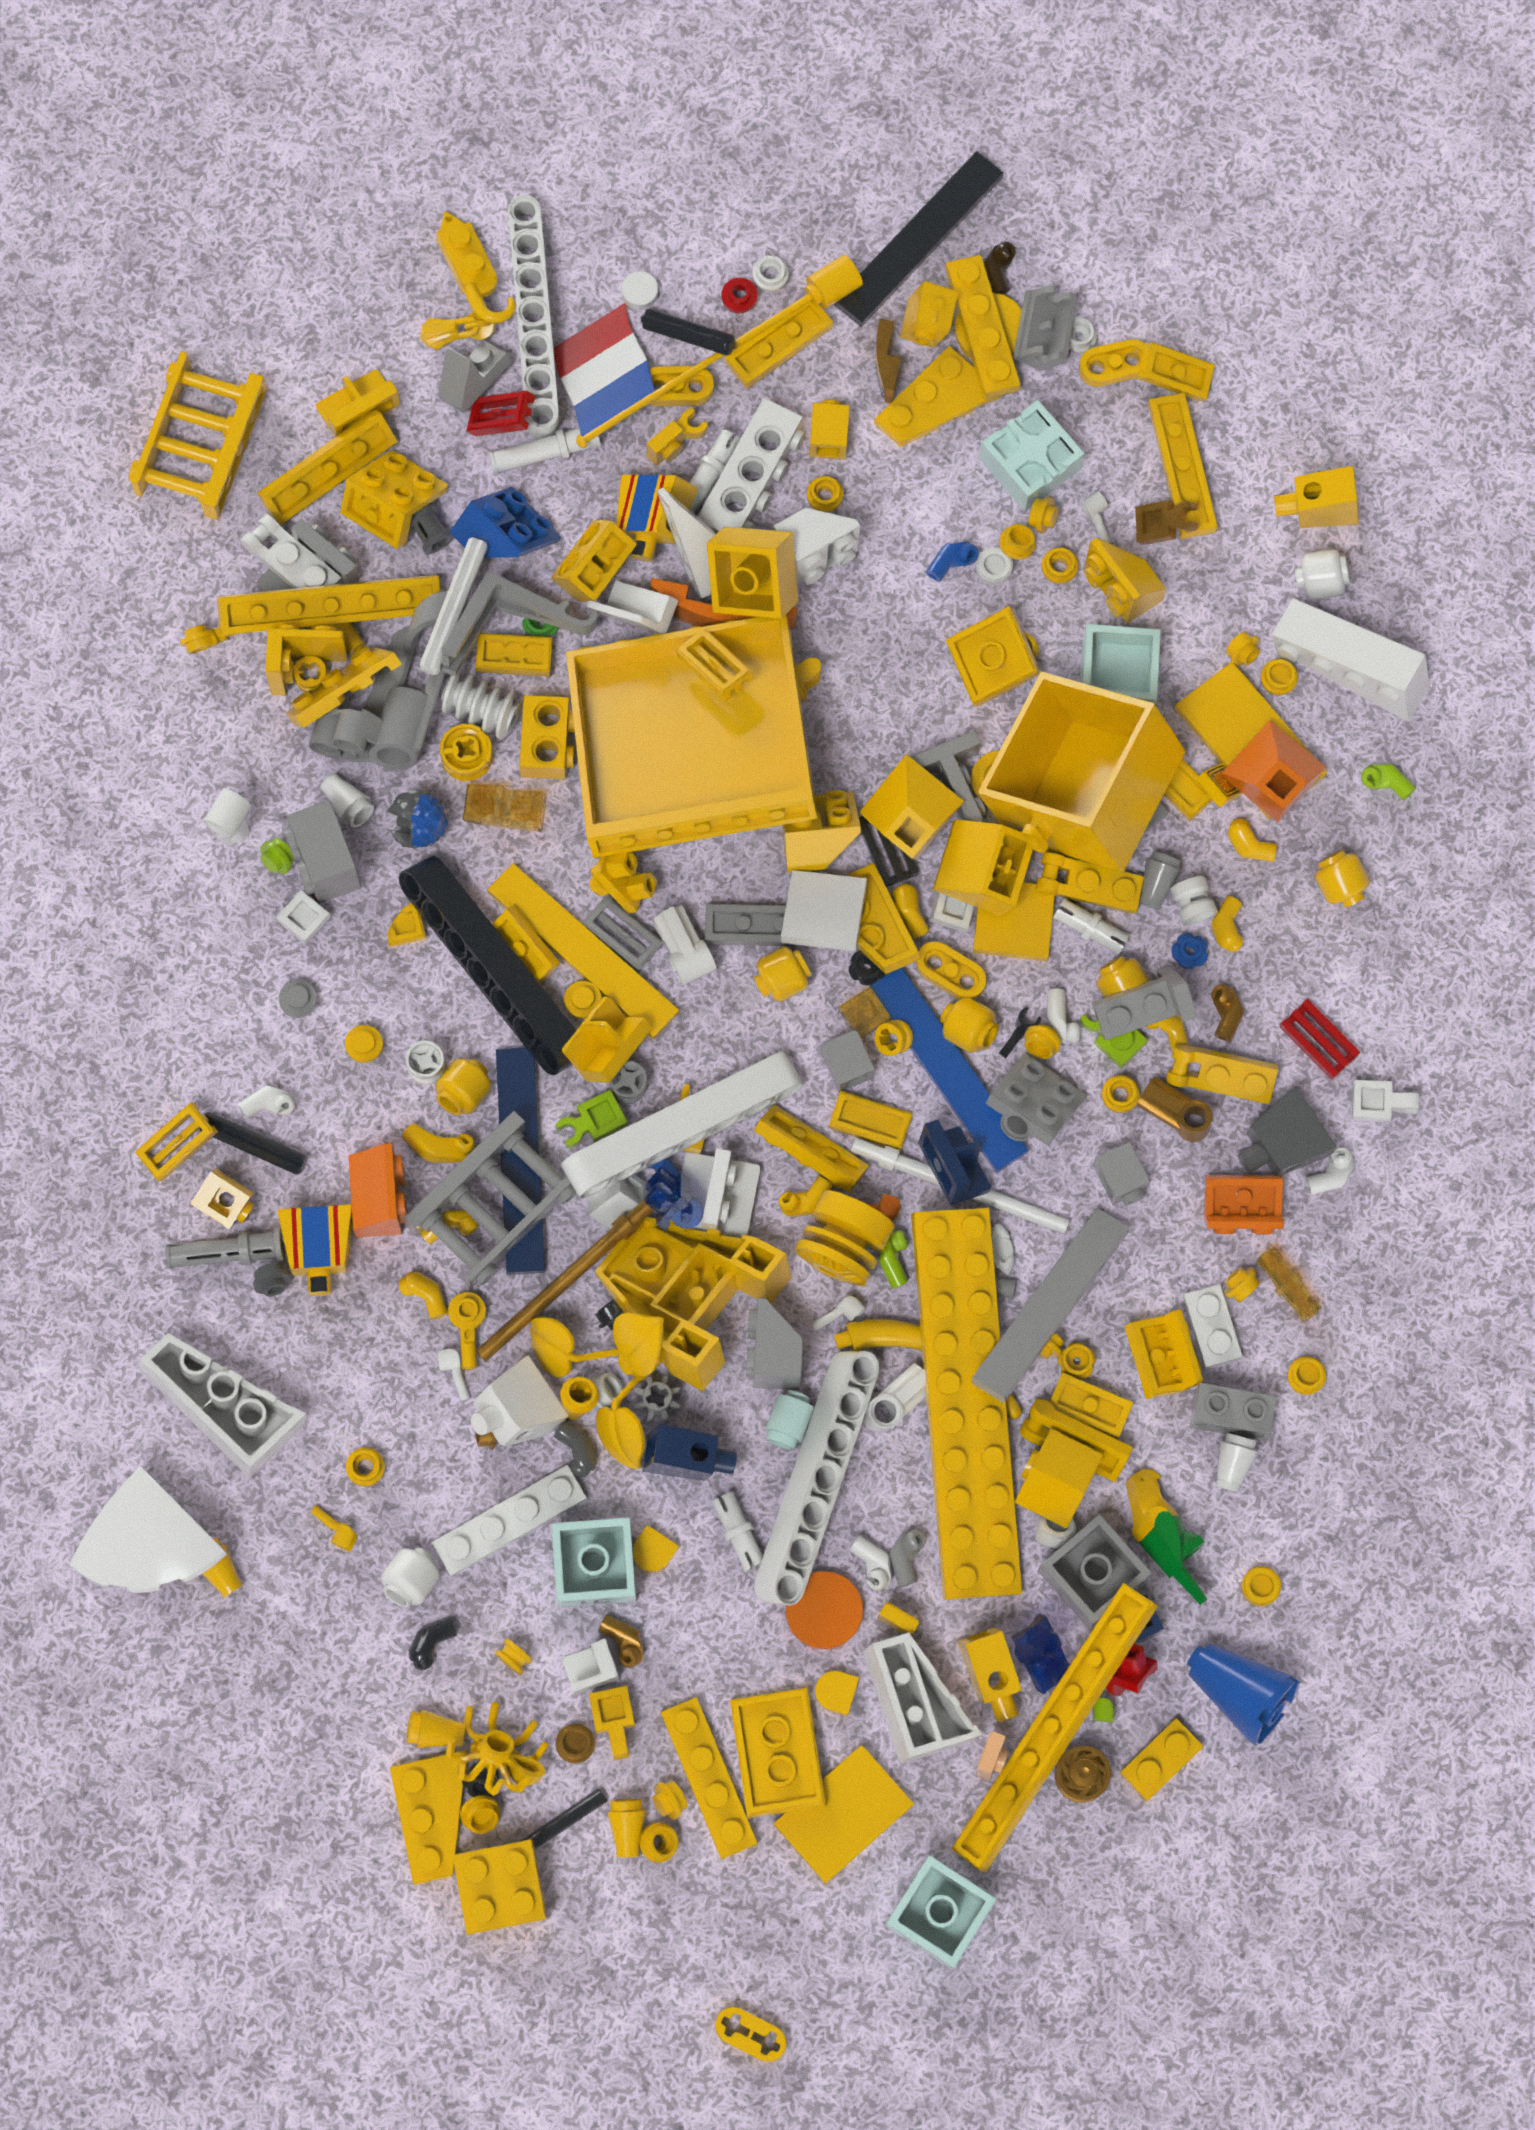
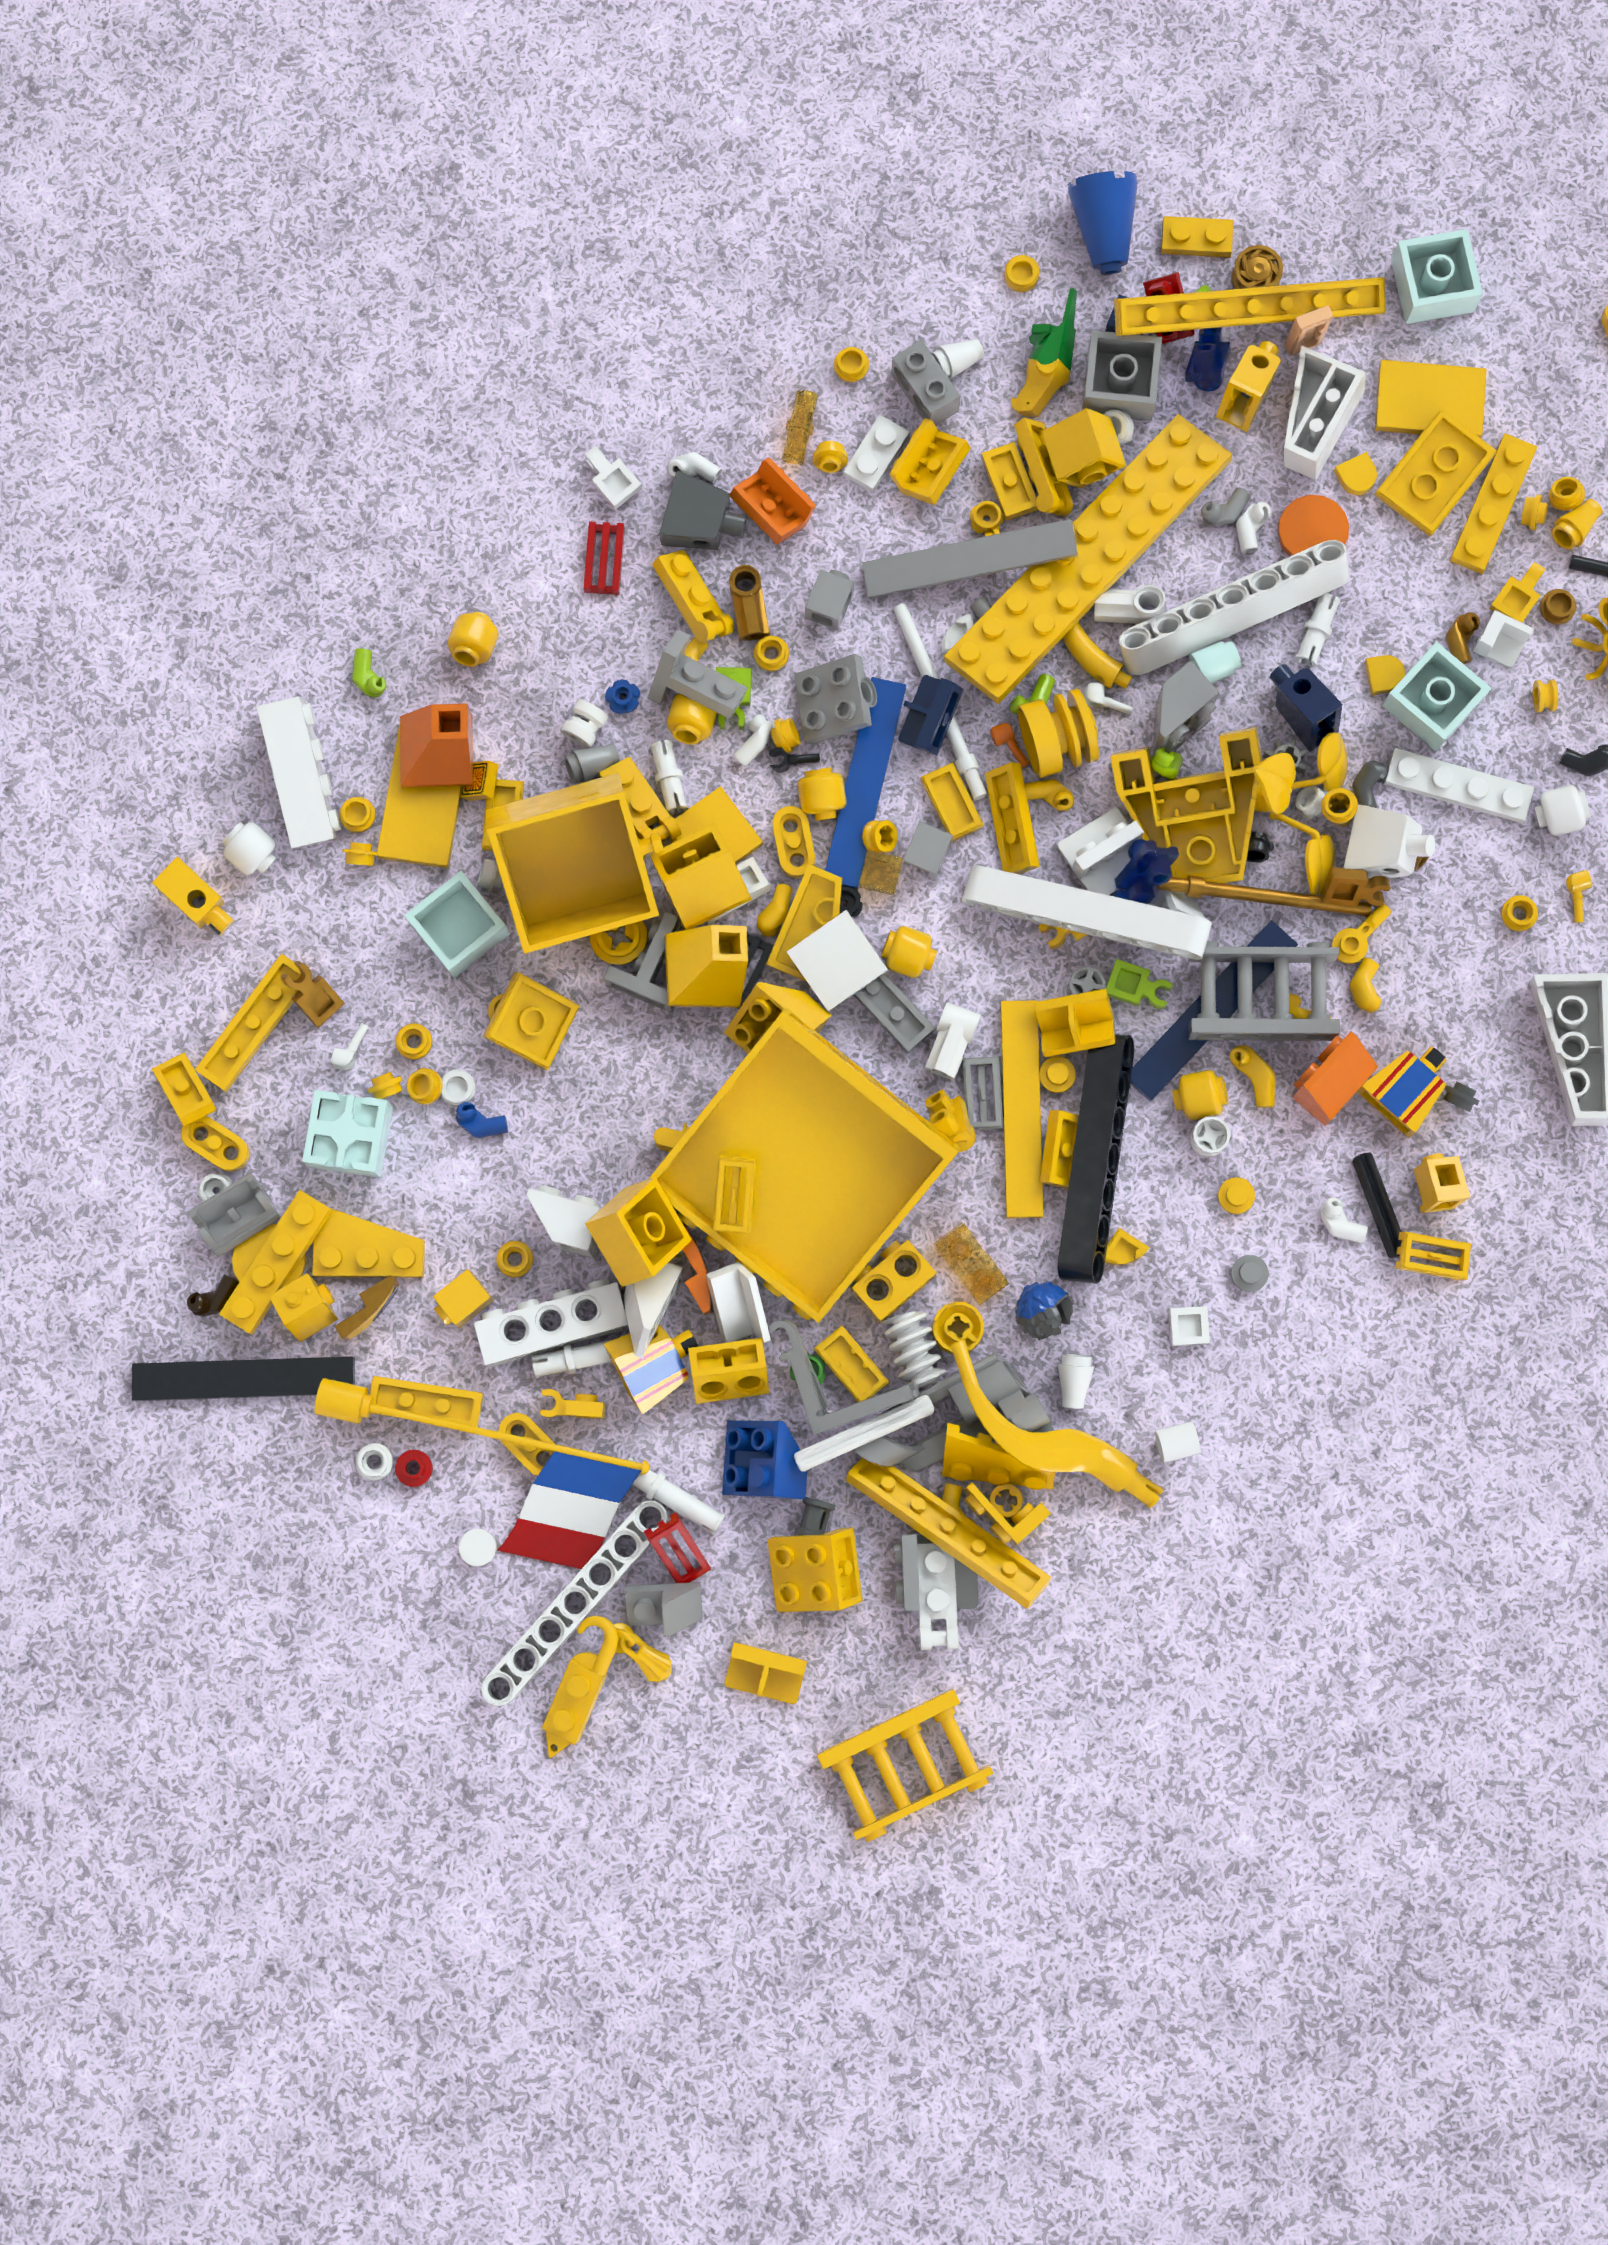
camera: 125 degrees left, 5 degrees up
light grey pin [165,1227,285,1269] -> none
yellow plate [180,624,235,654] -> none
yellow plate [257,409,398,525] -> none
lime plate [260,838,294,874] -> none
light grey brick [284,800,361,904] -> none
white hand [438,1349,470,1401] -> none
black axle [640,308,737,356] -> none
yellow tile [877,1602,919,1636] -> none
yellow slope [1084,538,1166,624] -> none
yellow arm [1211,896,1243,953] -> none
pearl gold arm [1211,984,1244,1043] -> none
yellow arm [1228,818,1277,862] -> none
none -> yellow animal [951,1340,1163,1508]
none -> lime arm [1150,747,1183,780]
none -> pearl gold plate [1320,867,1391,907]

